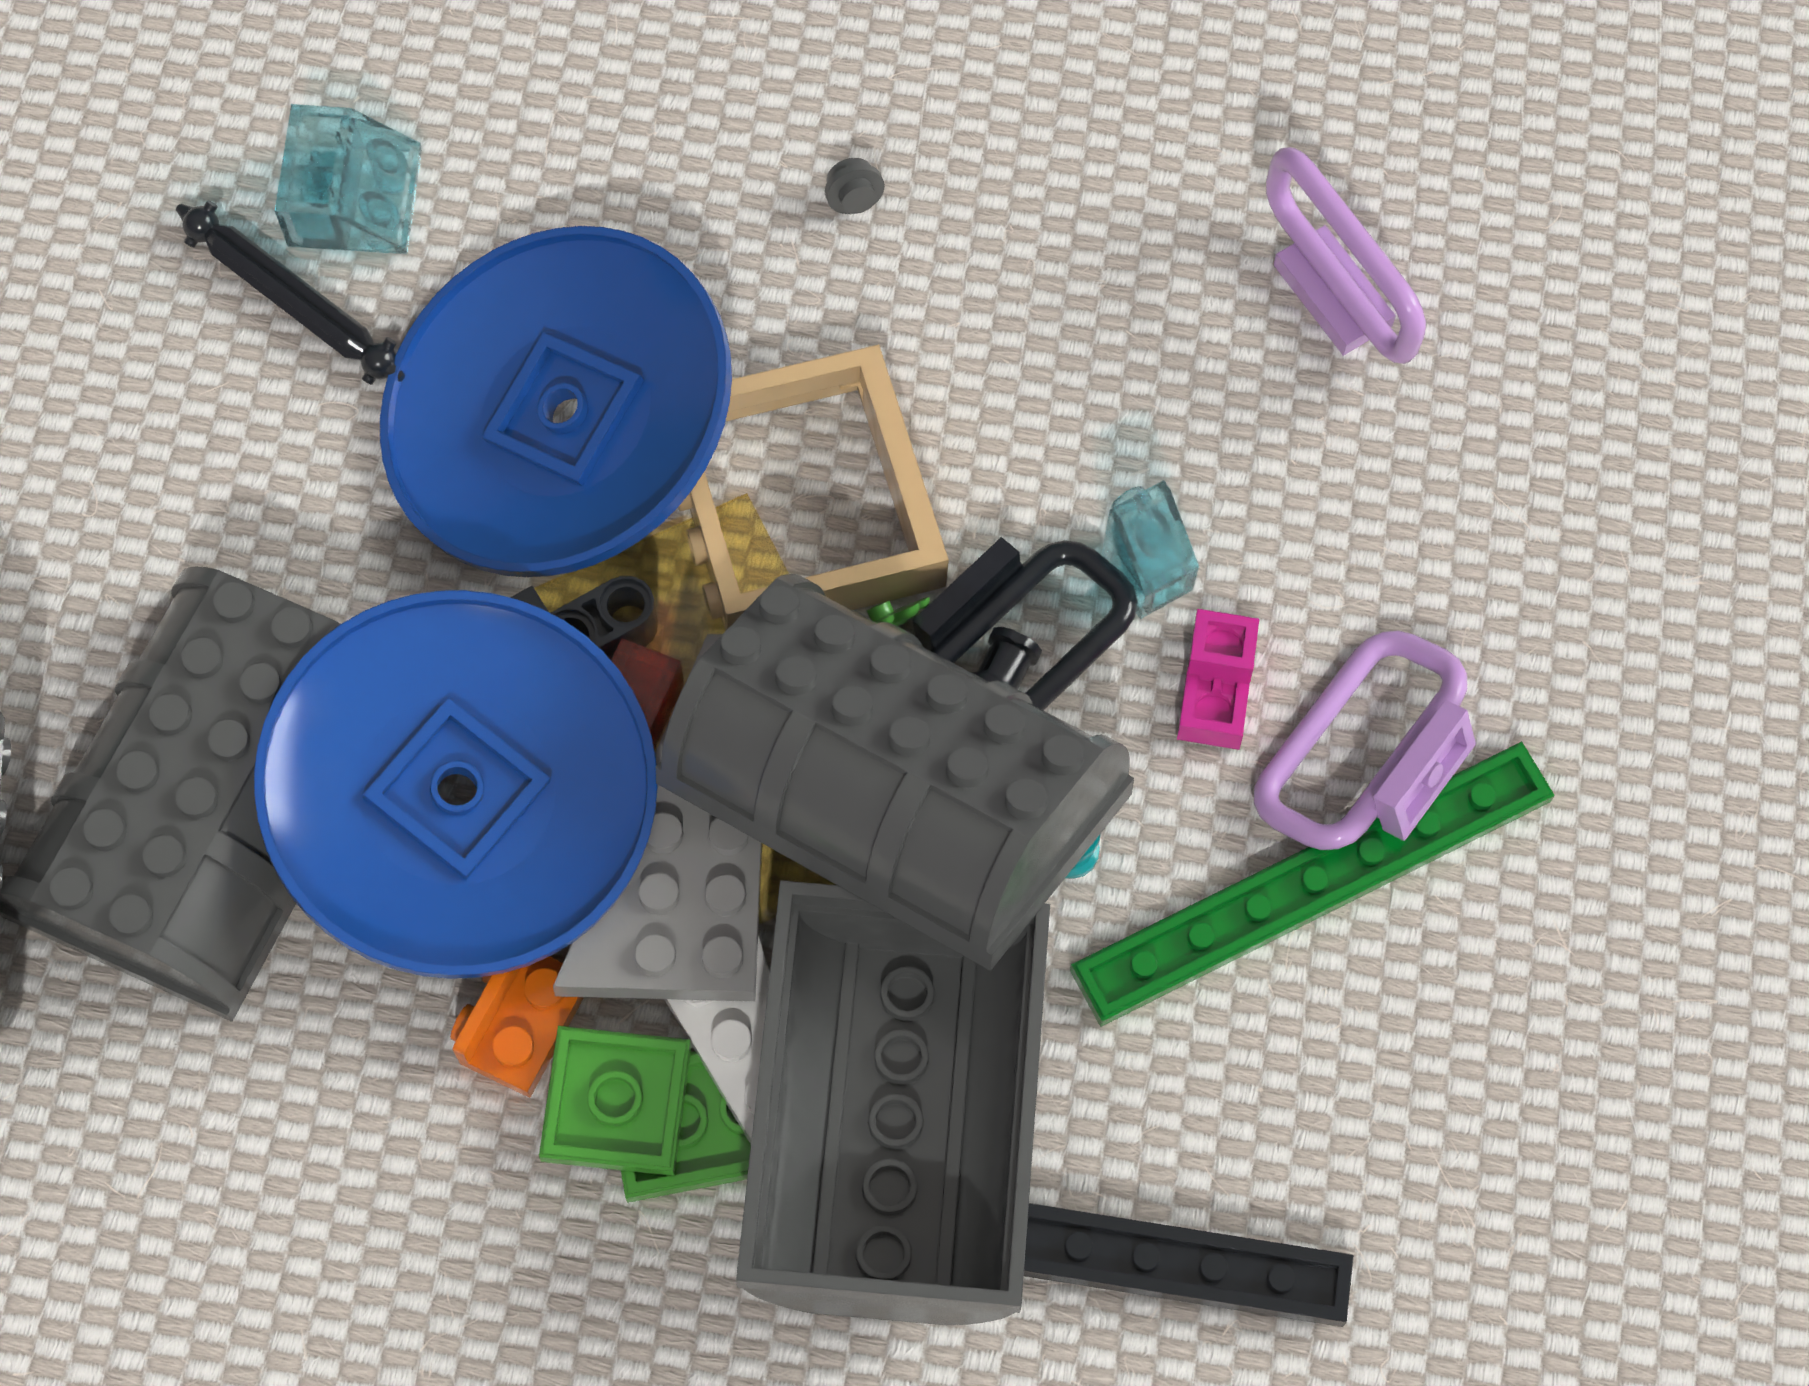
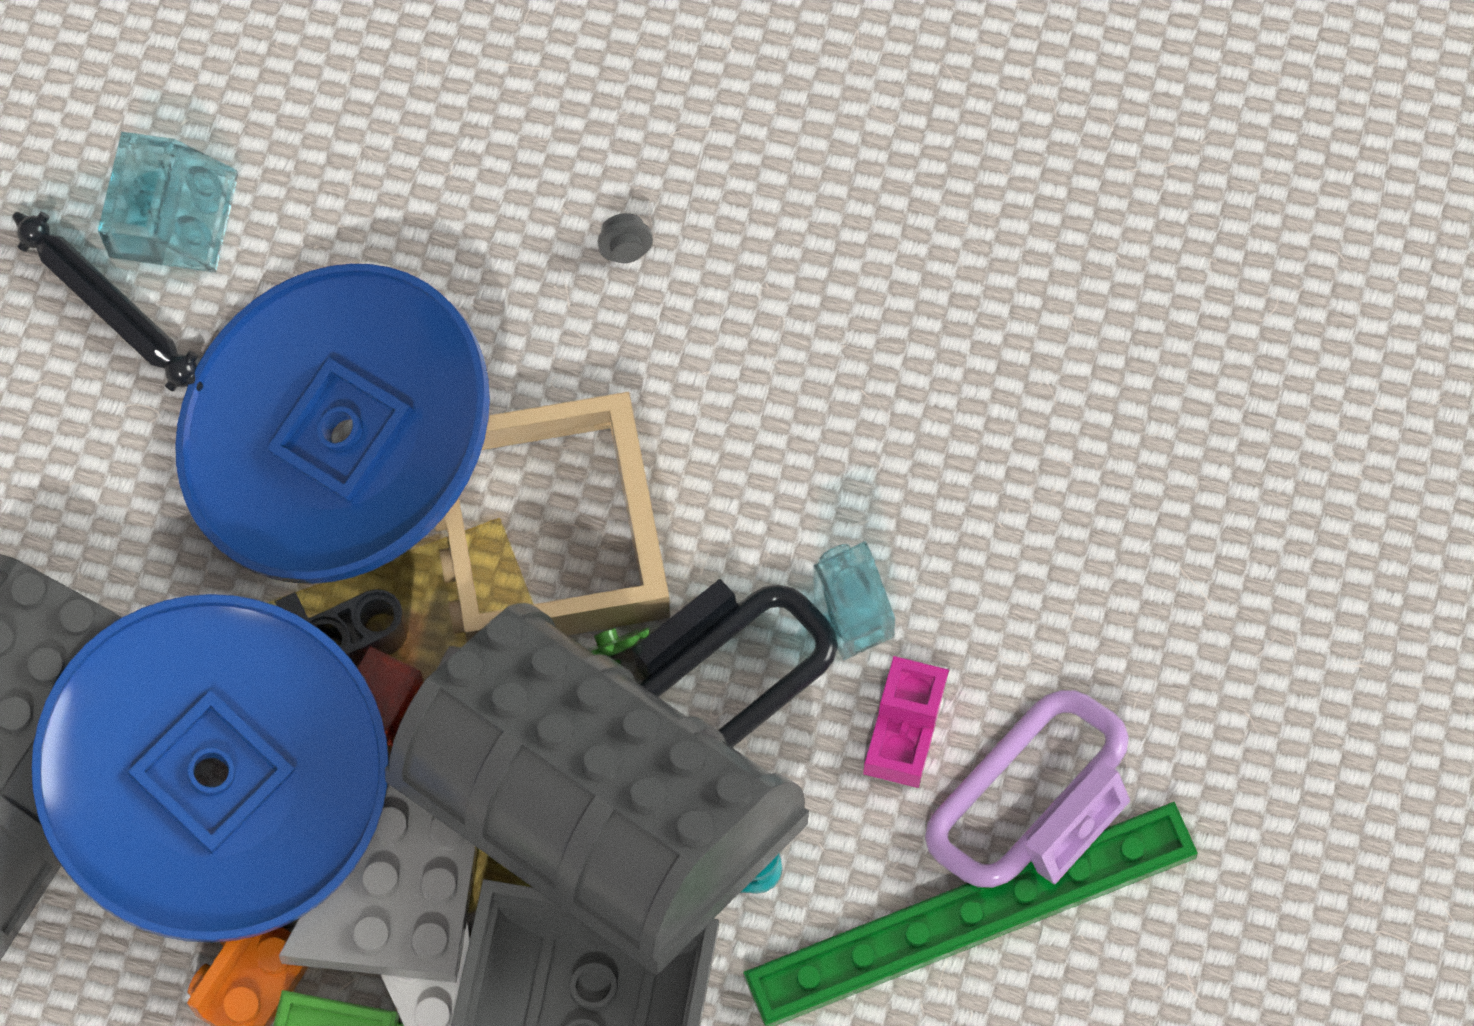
camera: 10 degrees right, 0 degrees up
black bush [971,627,1042,689] -> none
lavender bar [1266,147,1426,364] -> none

